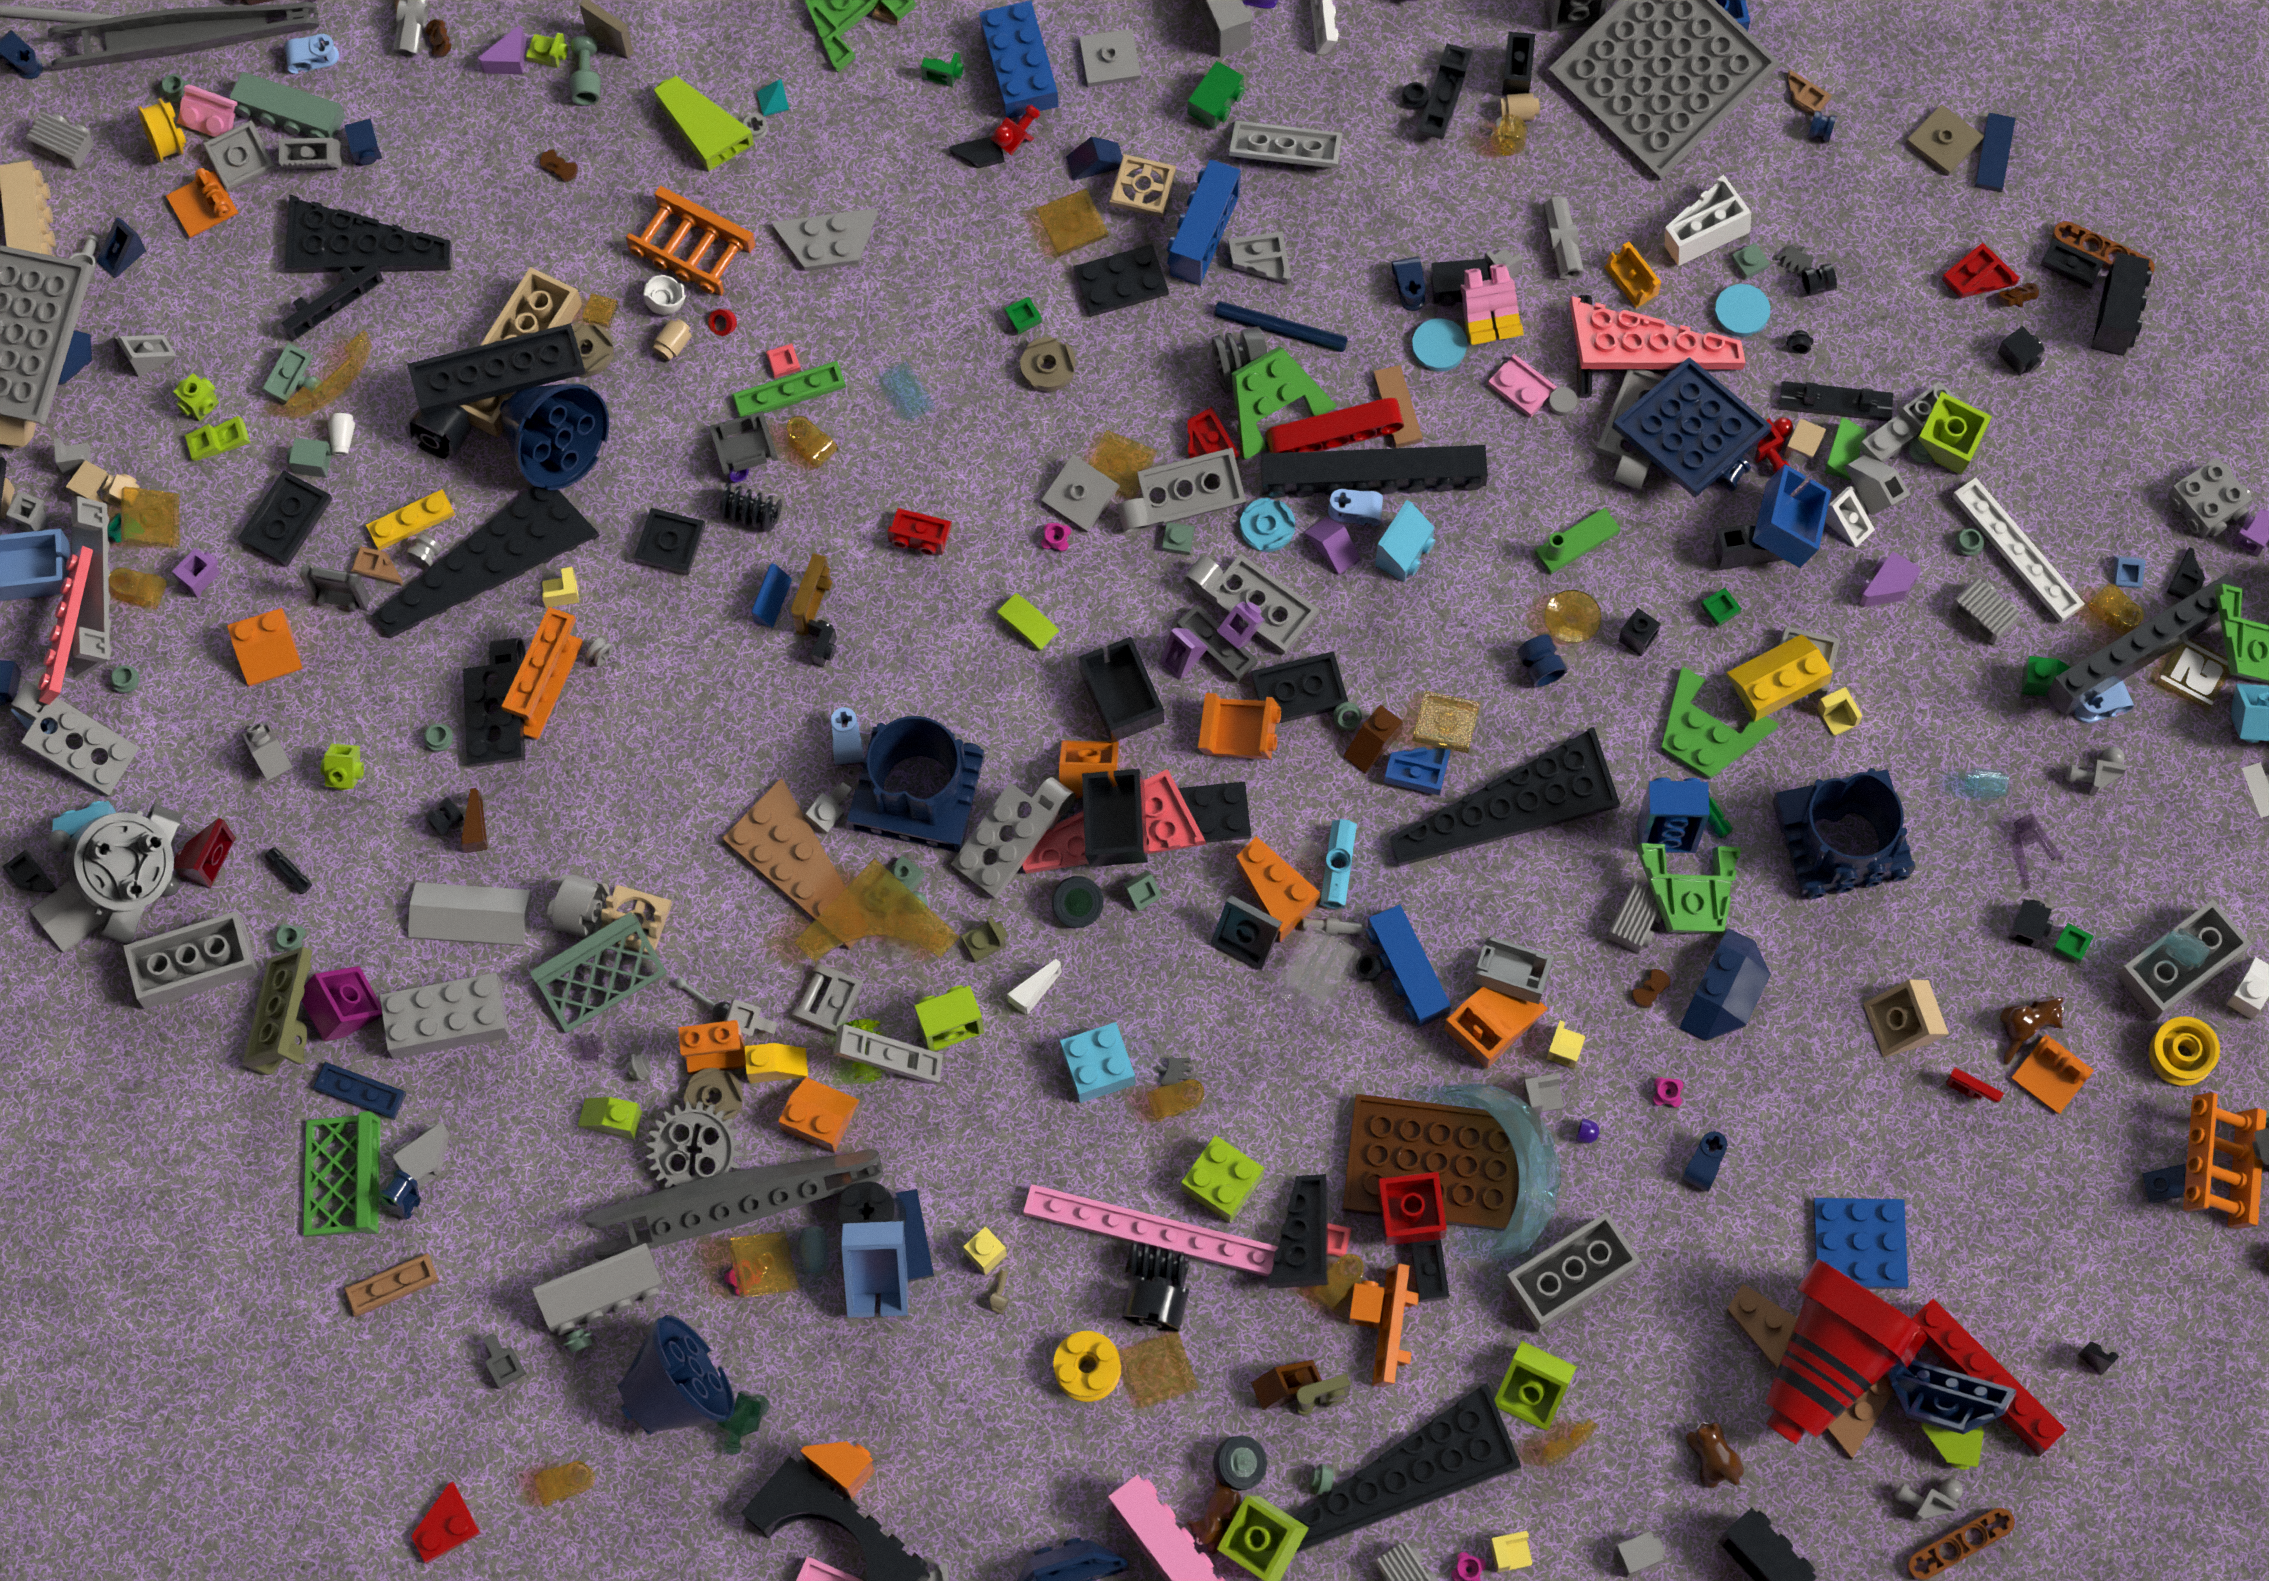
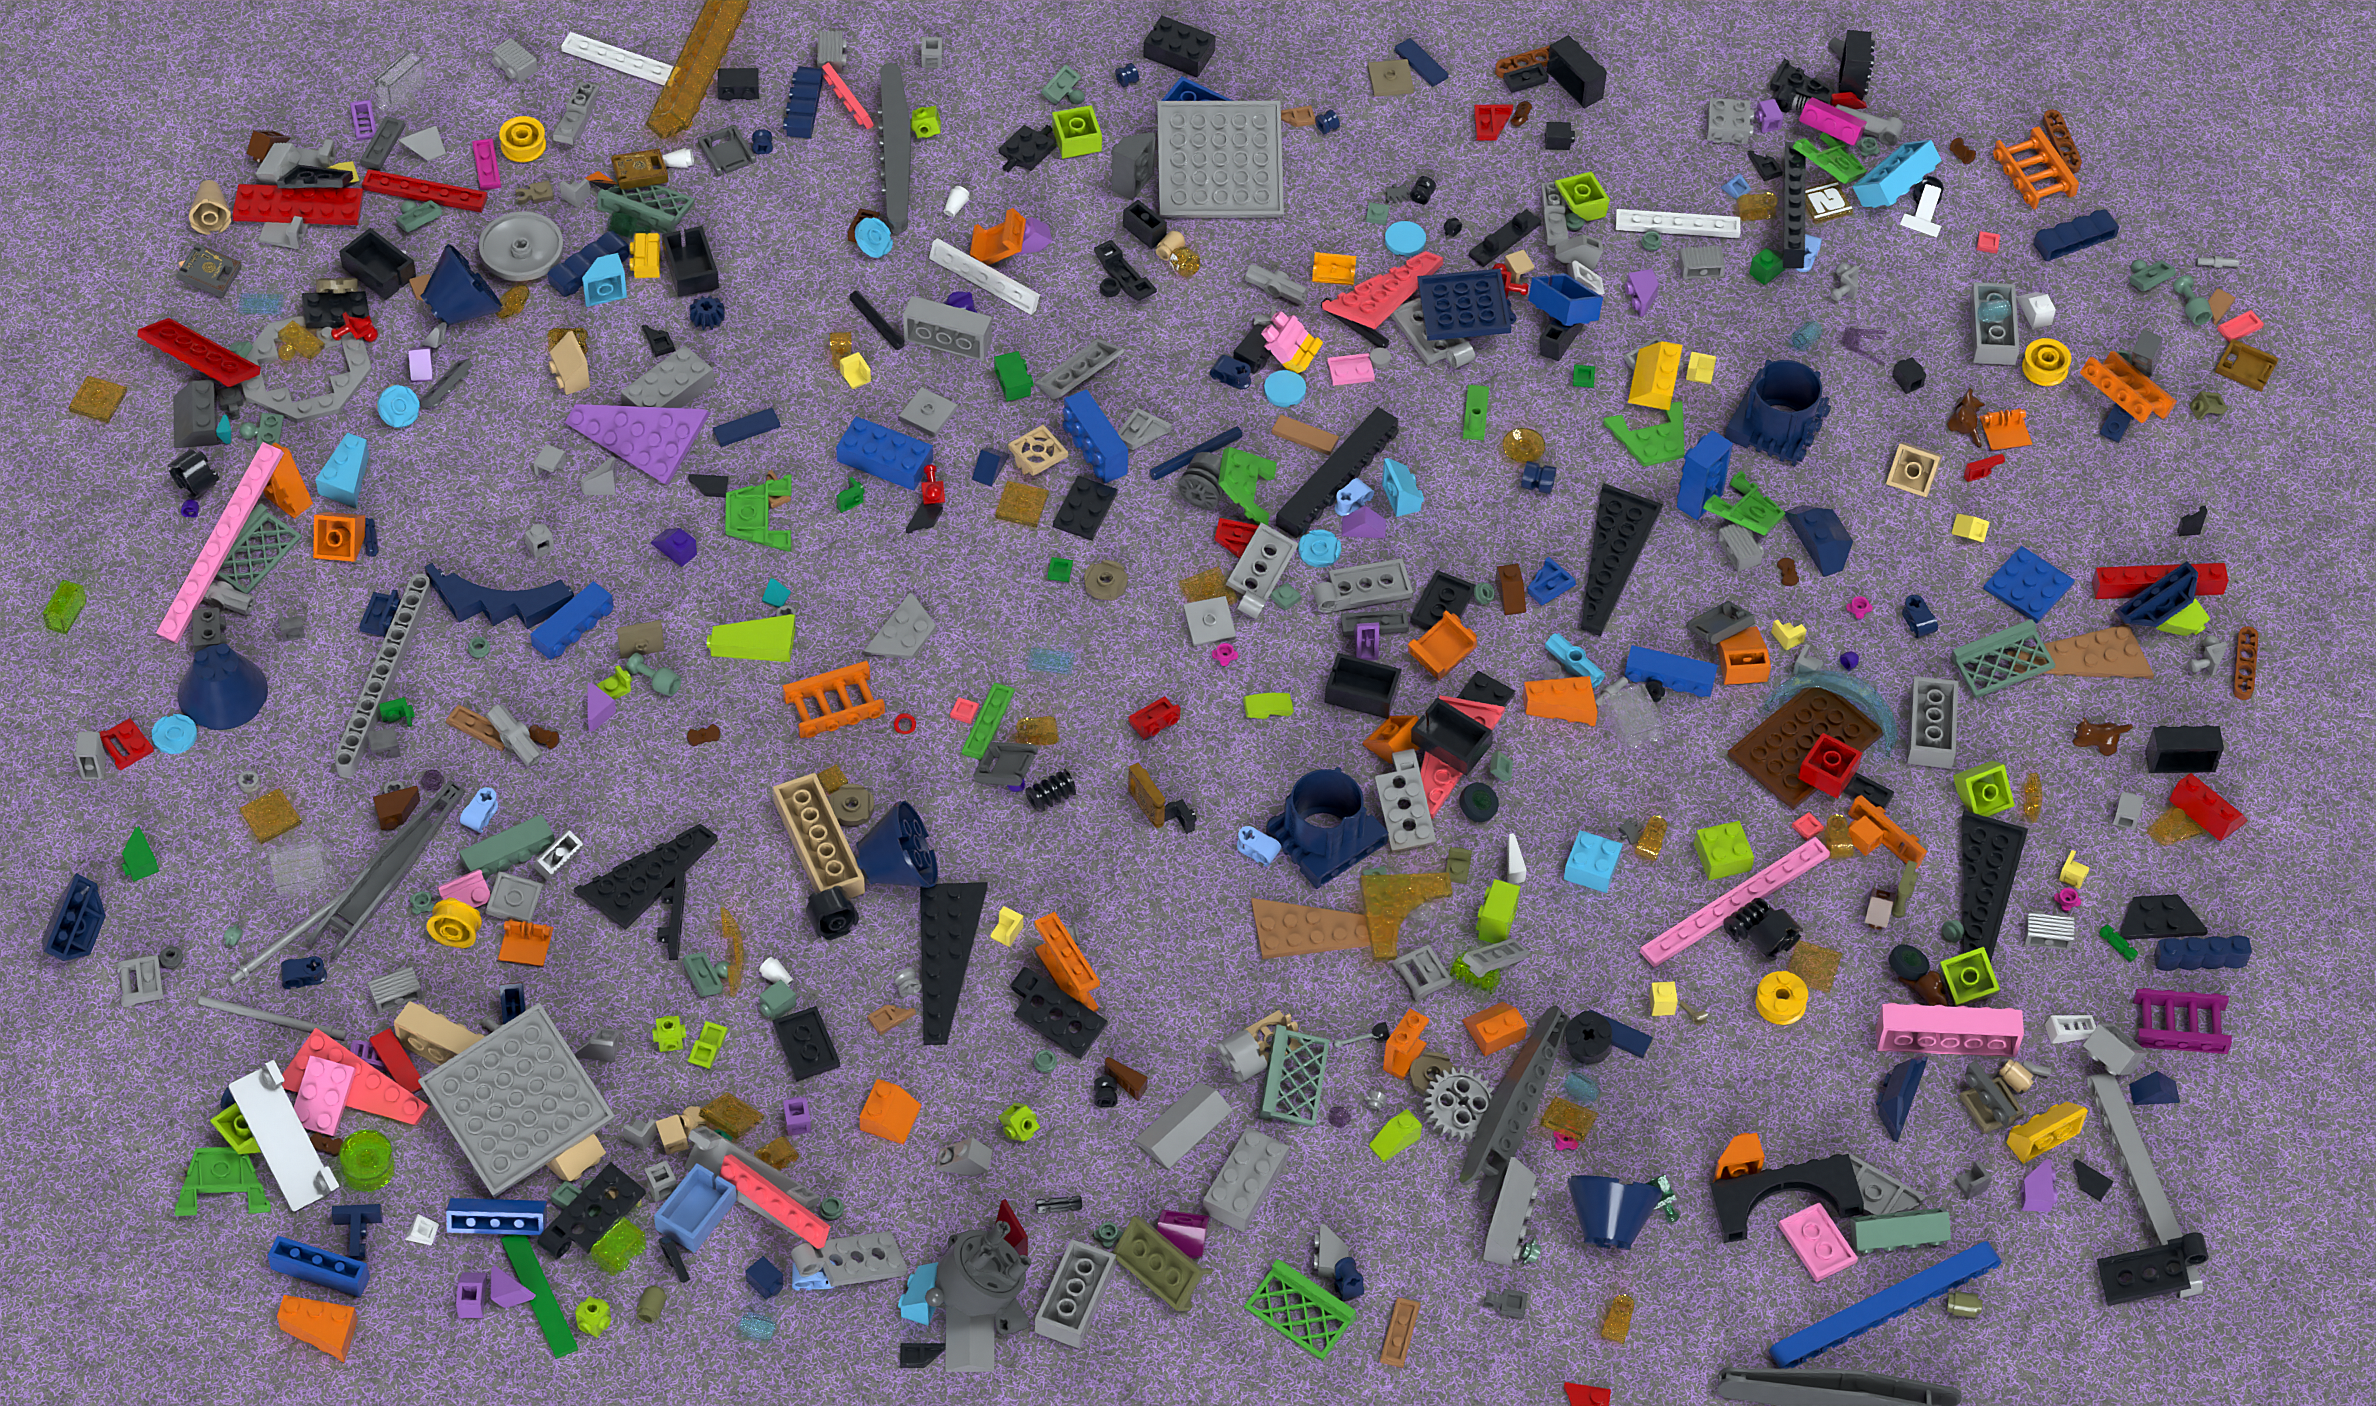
camera: 55 degrees left, 15 degrees down
dark grey container [300,564,370,612] -> none
dark blue tile [313,1062,407,1120] -> none
dark blue brick [344,118,382,165] -> none
yellow plate [366,489,455,551] -> none
black plate [407,323,586,415] -> none
black plate [634,508,706,575] -> none
white hair [643,275,686,315] -> none
tan brick [652,319,692,361] -> none
light grey plate [724,999,778,1036] -> none
yellow slope [744,1043,808,1083] -> none
blue slope [751,563,792,628] -> none
light grey plate [803,782,851,834] -> none
medium blue piece [841,1221,909,1318] -> none
black plate [1210,895,1282,970] -> none
medium lavender brick [1217,601,1265,649] -> none
red beam [1265,398,1404,453] -> none
black wing [1267,1174,1328,1289] -> none
clear yellow plate [1412,690,1481,753] -> none
black brick [1618,608,1661,657] -> none
white wedge [1664,174,1751,266] -> none
red cone [1765,1259,1927,1445] -> none
bright green slope [1824,417,1867,481] -> none
green plate [2053,923,2094,964] -> none
none -> sand green fence [1951,619,2056,699]
none -> light yellow panel [1952,514,1989,543]

